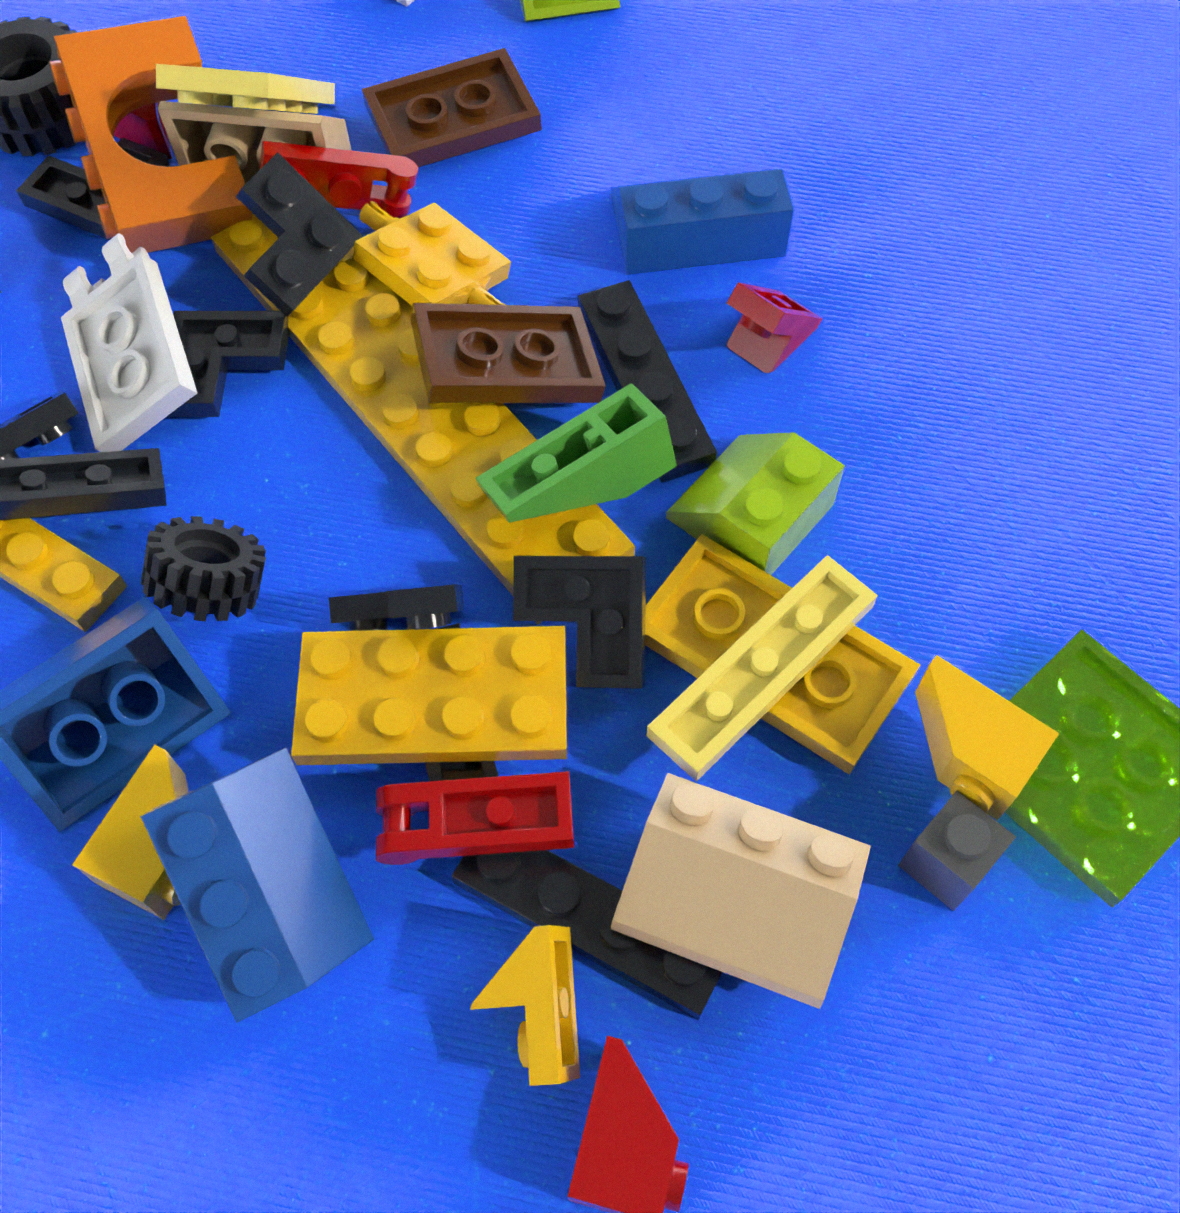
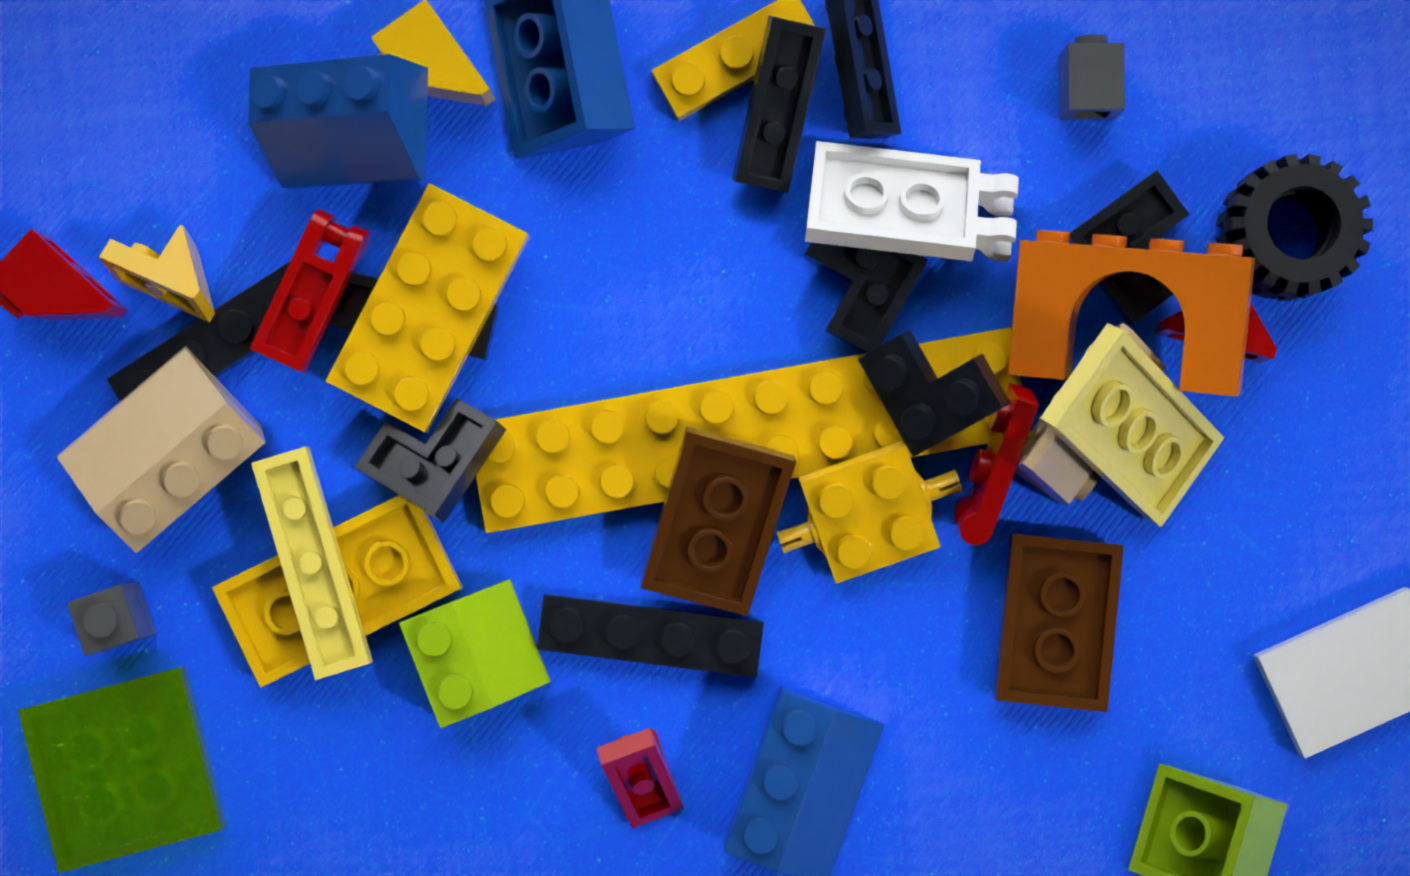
camera: 120 degrees right, 25 degrees up
black tyre [141,516,266,622] -> none
black plate [328,584,464,631] -> none
bright green slope [476,383,677,523] -> none
yellow slope [915,655,1059,821] -> none

